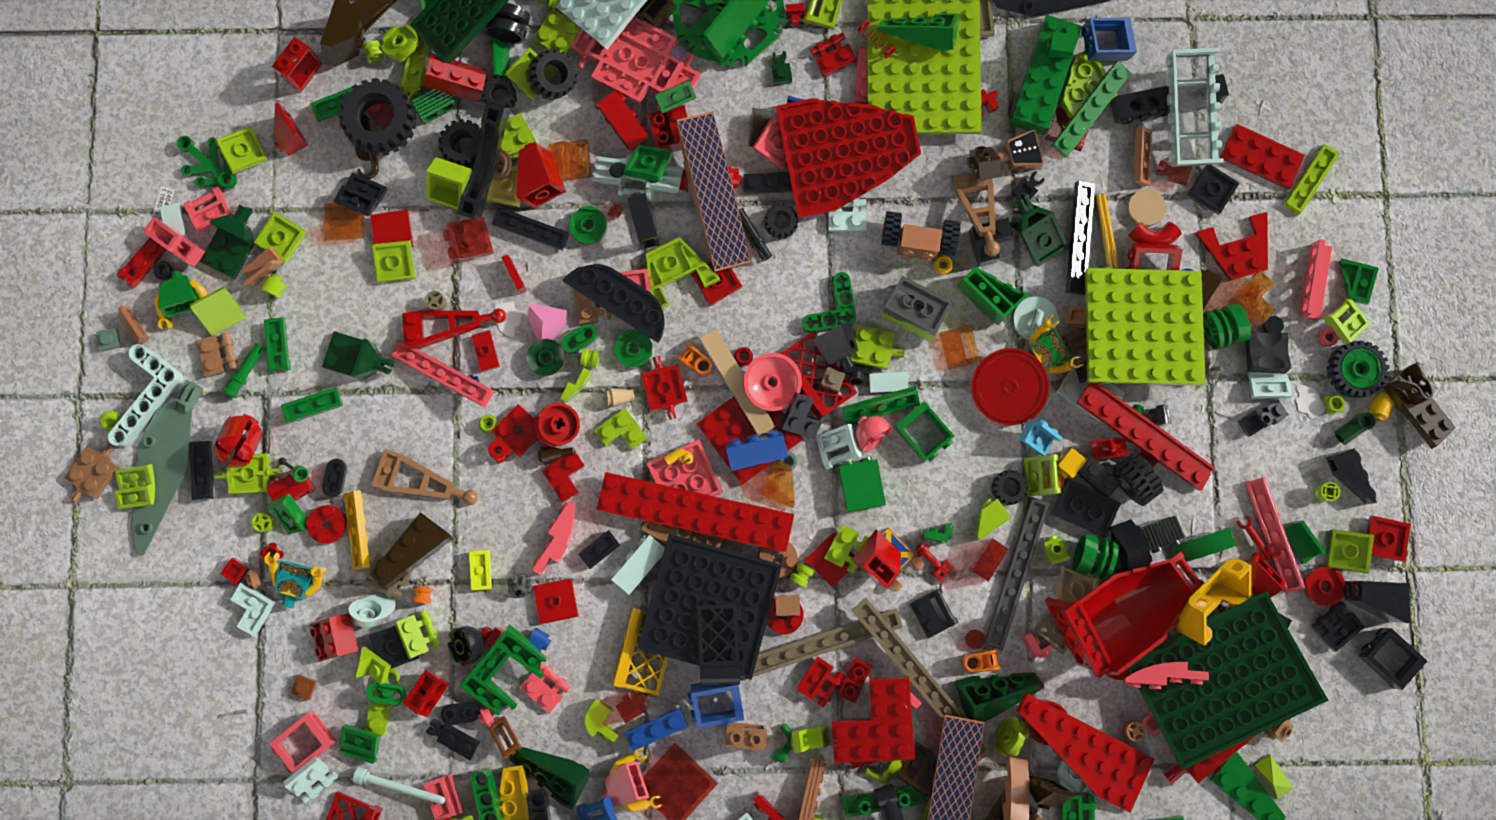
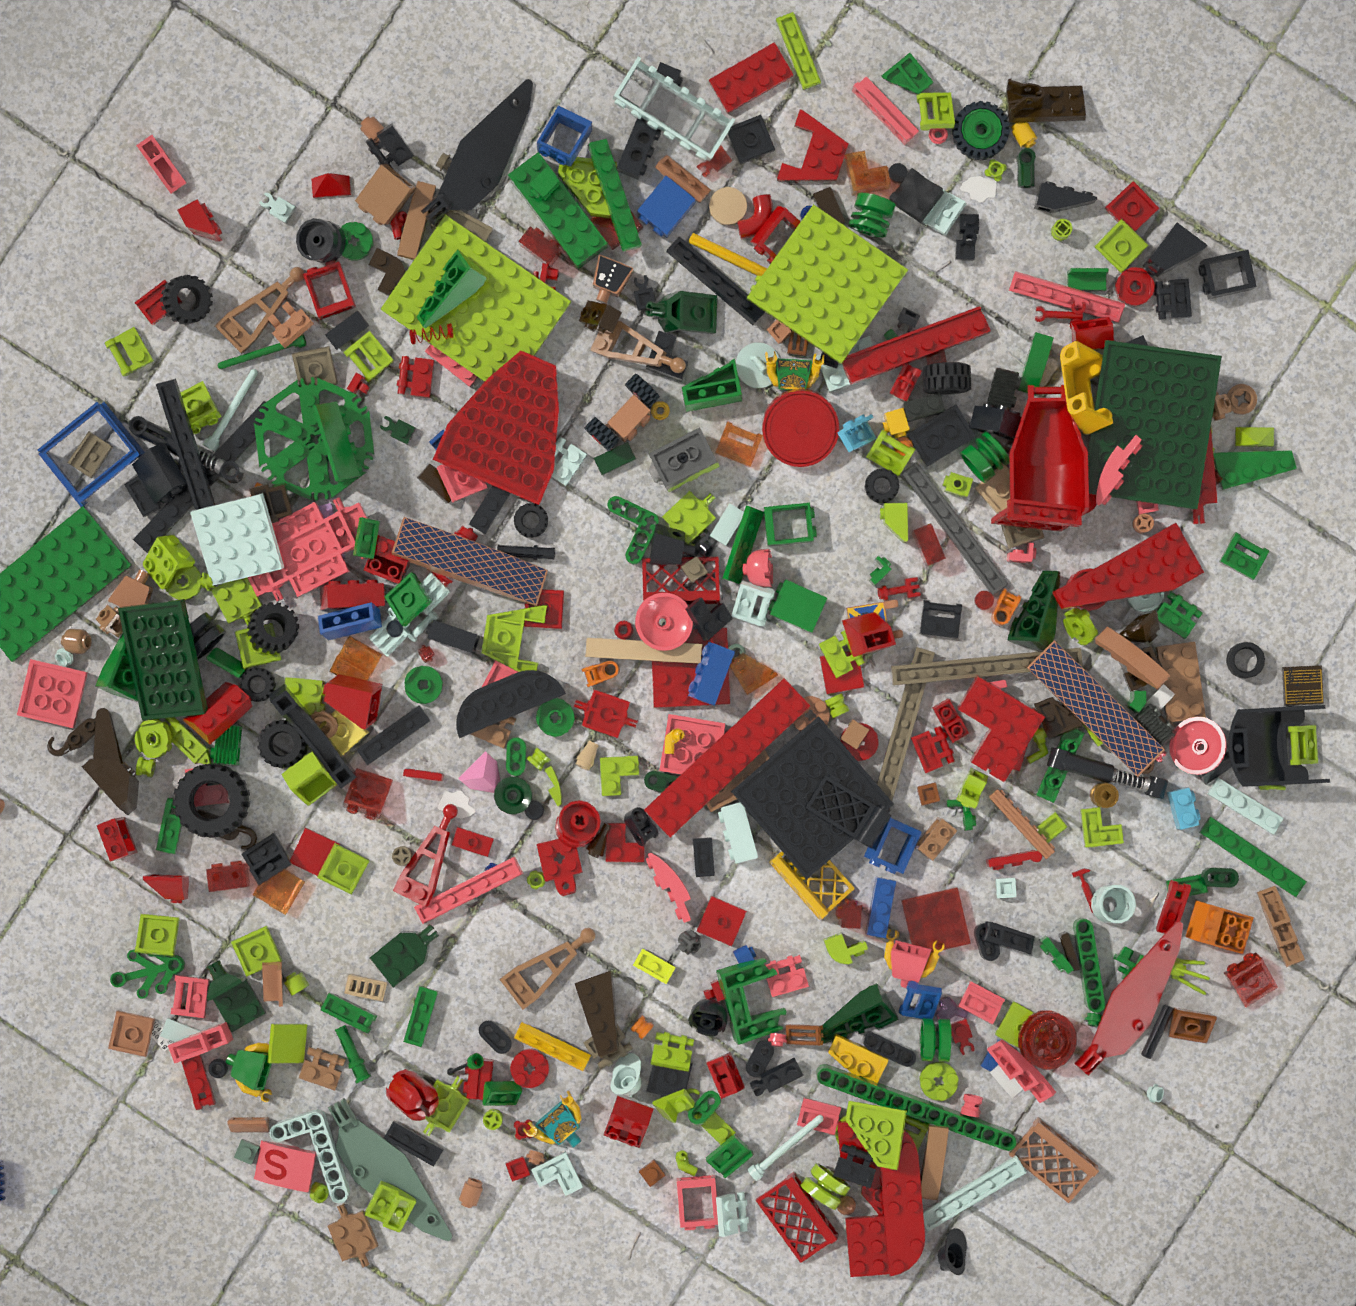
camera: 55 degrees left, 5 degrees up
none -> nougat tile [108,1010,155,1057]
none -> clear red brick [206,860,250,892]
none -> coral slope [254,1140,317,1192]
none -> blue brick [318,602,382,641]
none -> tan slope [344,974,388,1001]
none -> nougat brick [459,1178,483,1208]
none -> clear red brick [518,226,562,267]
none -> black tile [525,801,544,820]
none -> dark green tile [594,442,636,475]
none -> black piece [624,807,659,846]
none -> blue brick [637,176,696,238]
none -> dark green plate [644,771,678,793]
none -> lime arm [675,1150,698,1176]
none -> dark orange plate [917,782,940,806]
none -> medium nougat gear [1227,384,1257,415]

